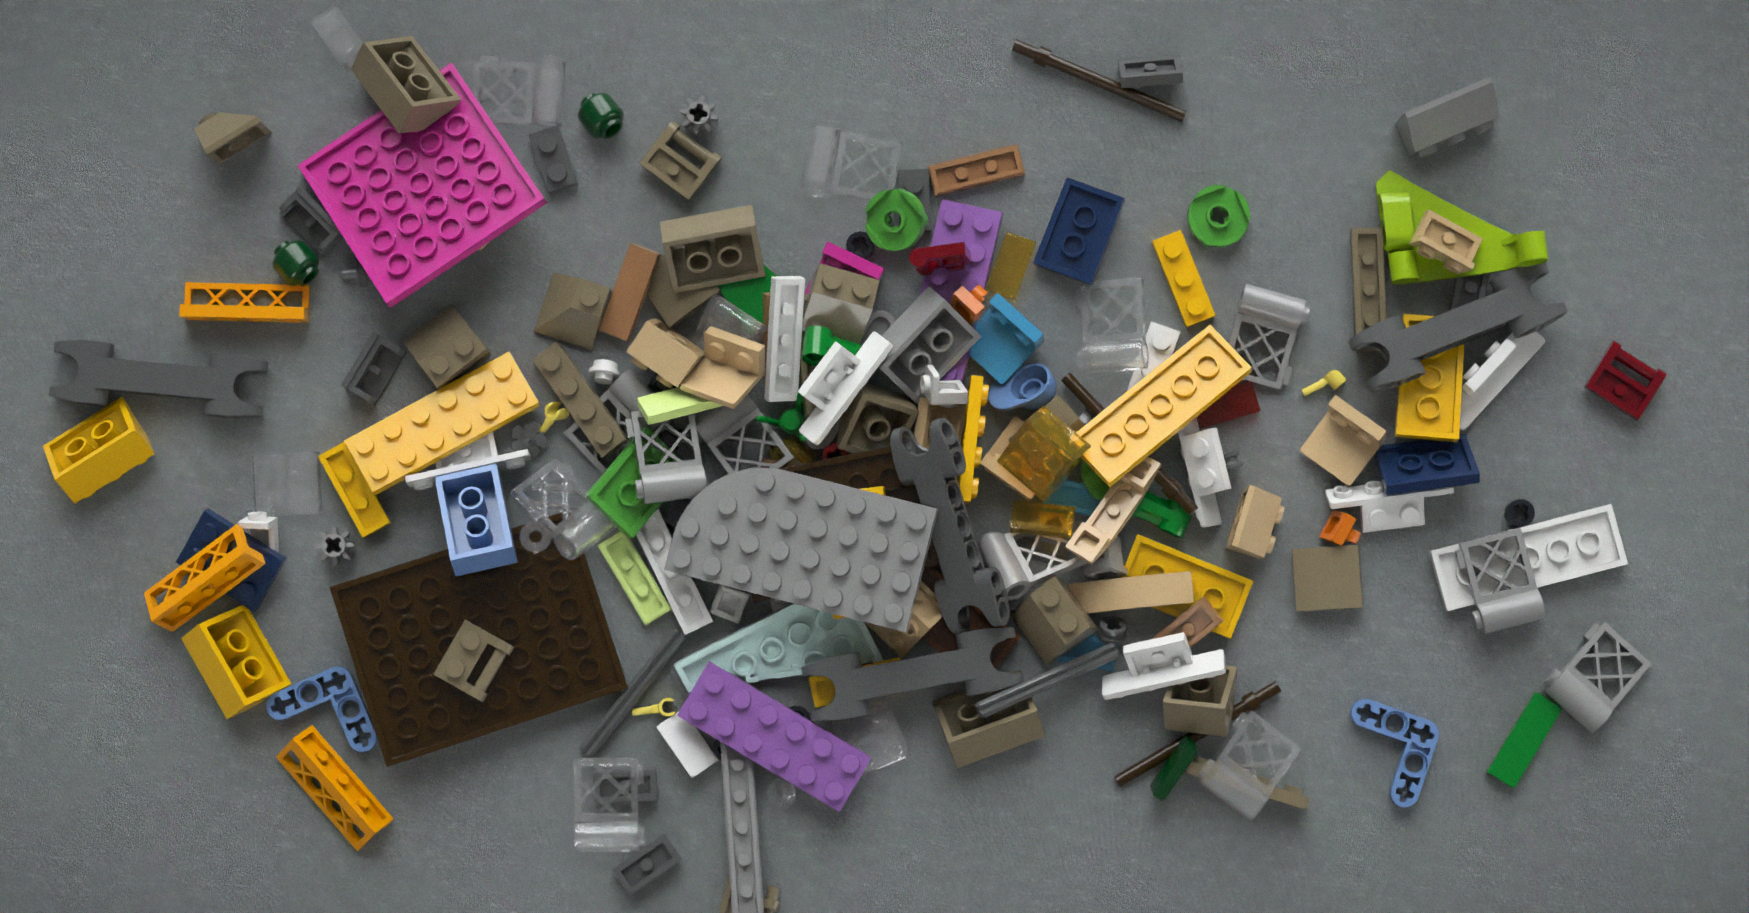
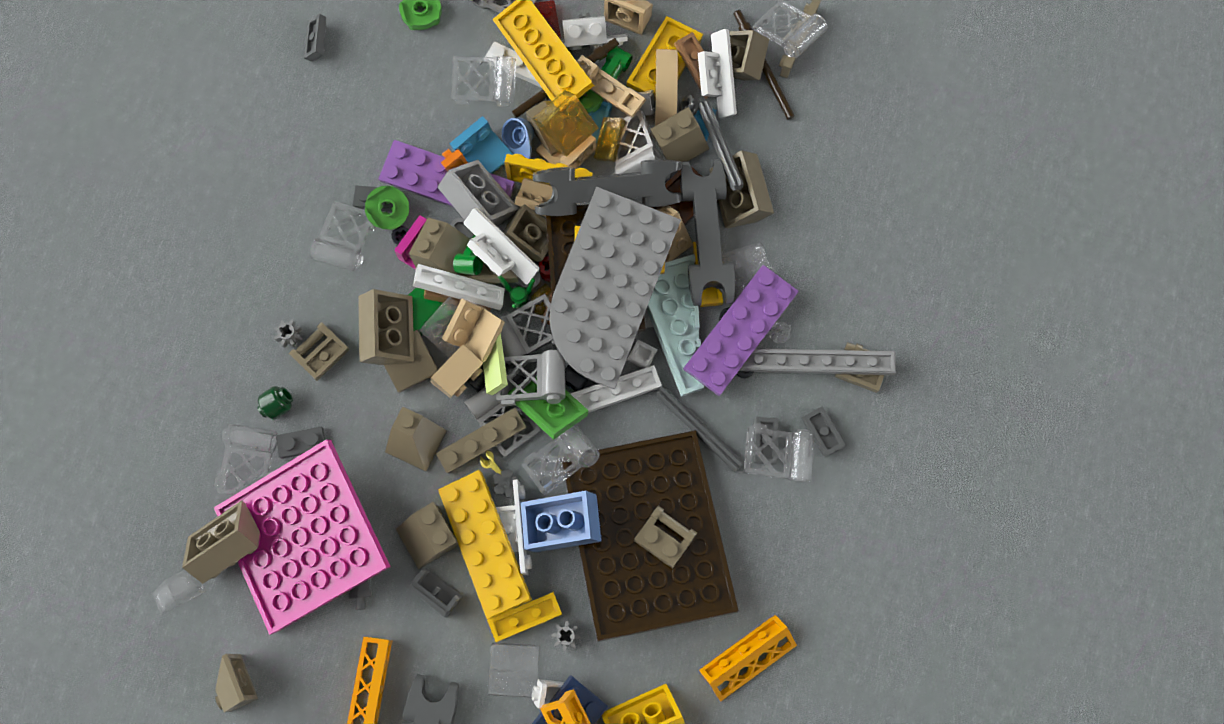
camera: 85 degrees left, 10 degrees down
medium blue beam [266,666,378,752] -> none
dark green head [273,240,319,286] -> none
dark grey hinge [279,186,344,257] -> none
clear plate [520,521,551,553] -> none
white plate [589,359,620,384] -> none
yellowish green tile [598,531,672,626] -> none
medium nougat tile [599,243,661,341] -> none
light yellow hand [632,698,676,717] -> none
white slope [656,712,718,778] -> none
dark red plate [909,242,972,276] -> none
white bracket [920,365,969,408] -> none
medium nougat tile [928,144,1025,197] -> none
clear yellow tile [986,231,1036,301] -> none
dark brown bar [1012,39,1187,122] -> none
dark blue plate [1033,177,1125,286] -> none
dark green tile [1150,735,1198,801] -> none
yellow plate [1151,230,1216,328] -> none

